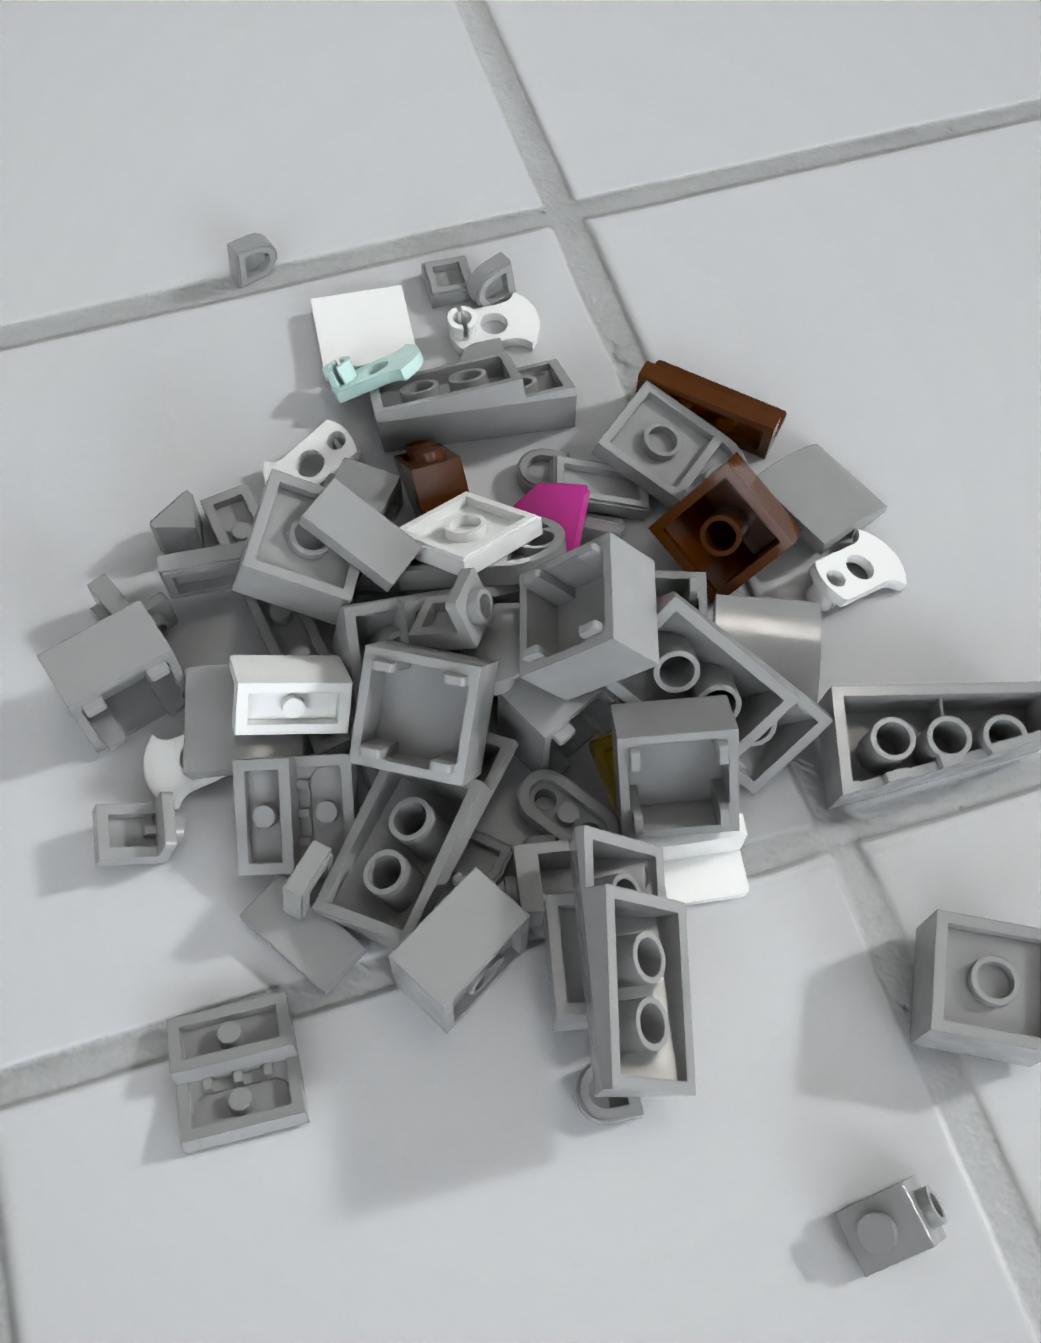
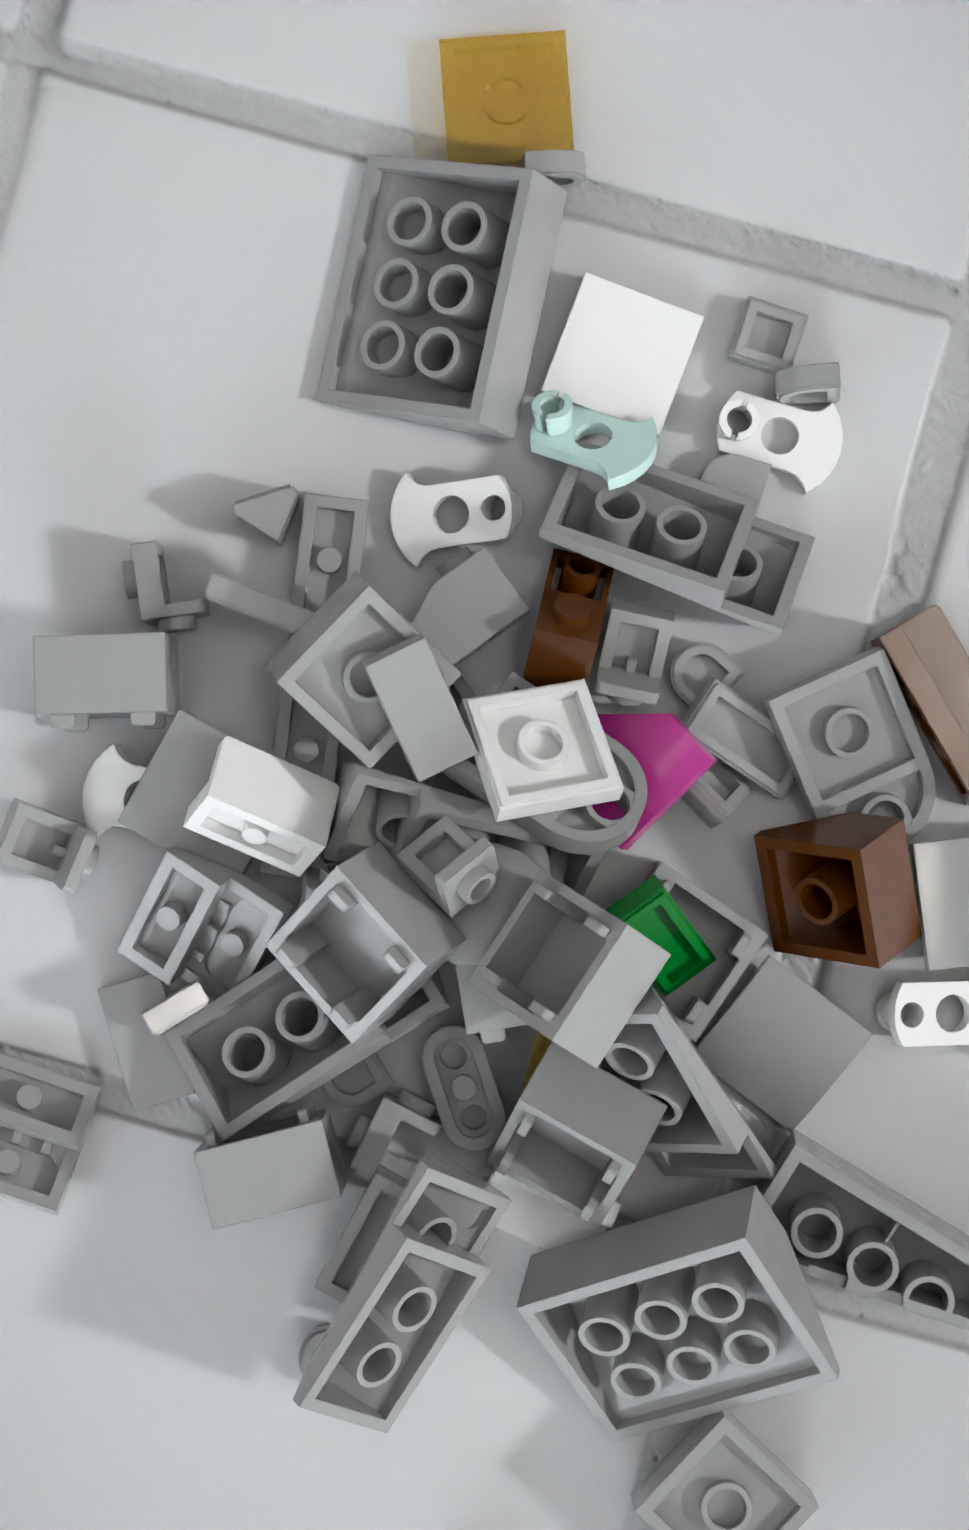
camera: 35 degrees right, 25 degrees up
none -> light grey slope [315,154,568,439]
none -> clear yellow tile [439,30,574,166]
none -> light grey slope [516,1185,840,1442]
none -> light grey bracket [594,599,675,706]

